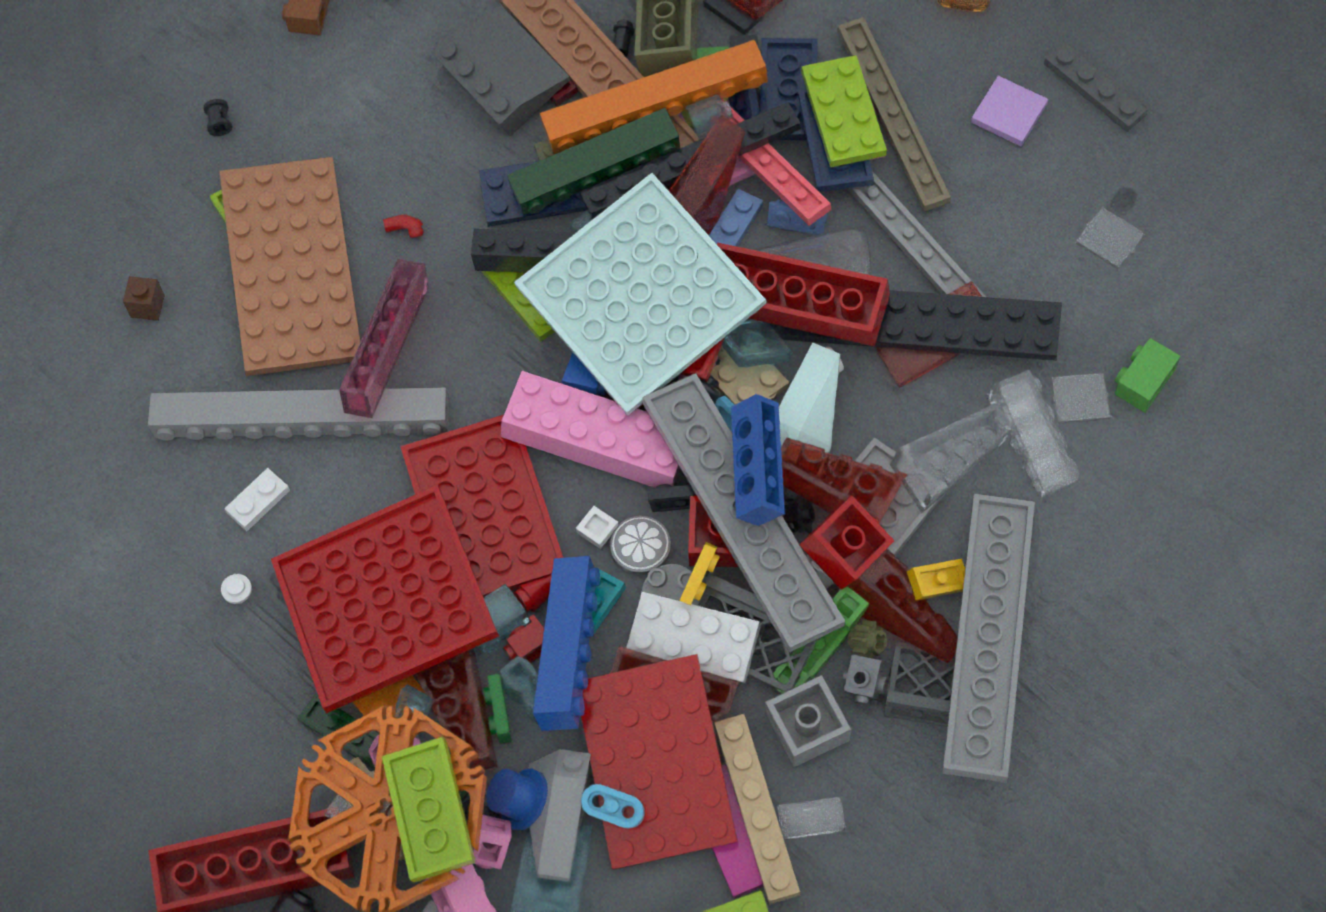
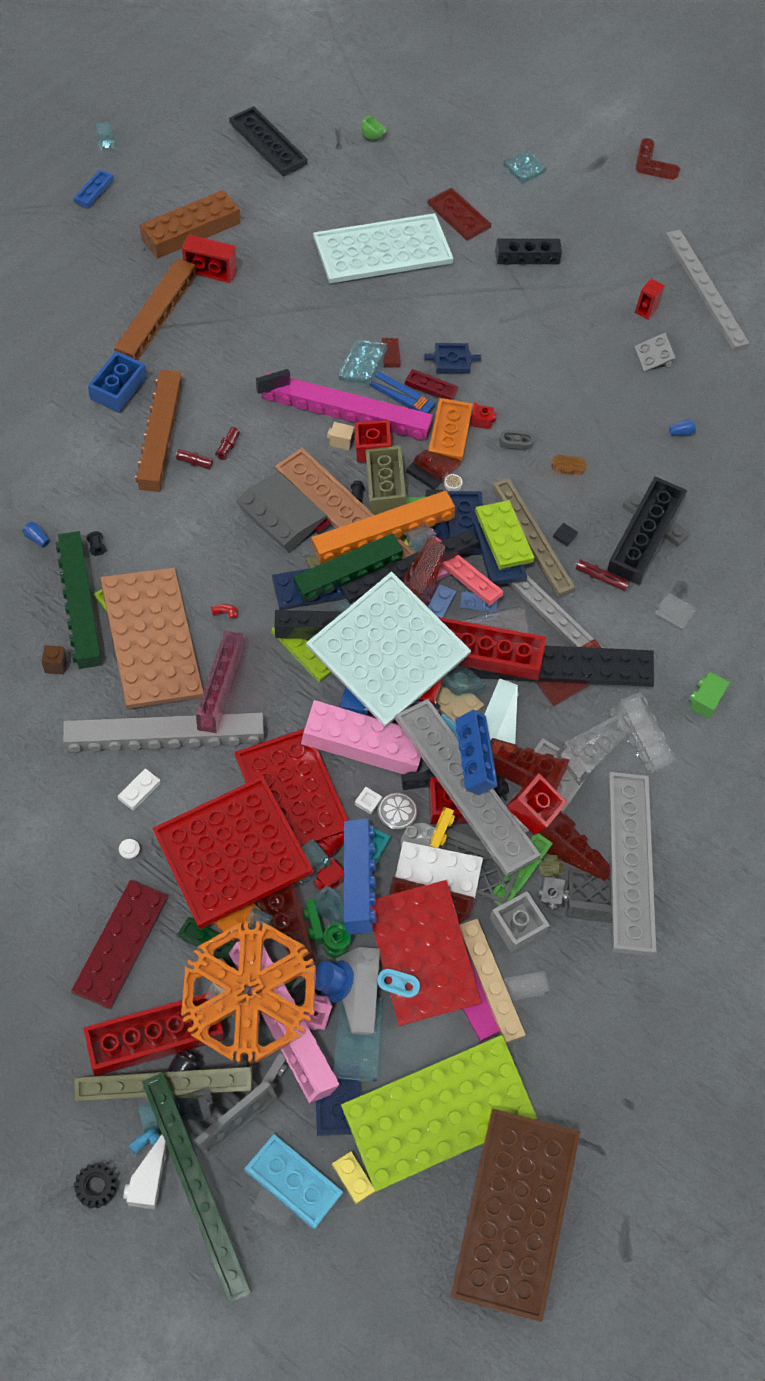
camera: 15 degrees left, 5 degrees down
lime plate [382,737,476,882] -> none
yellow plate [907,559,965,601] -> none
lavender tile [971,76,1048,146] -> none
clear piece [1051,373,1111,424] -> none
none -> blue cone [22,521,50,548]
none -> dark green brick [55,531,102,669]
none -> dark red plate [71,880,168,1010]
none -> green wheel [323,923,351,959]
none -> tile [444,474,462,491]
none -> black tile [553,523,578,546]
none -> dark red pin [575,559,630,592]
none -> black brick [607,476,688,585]

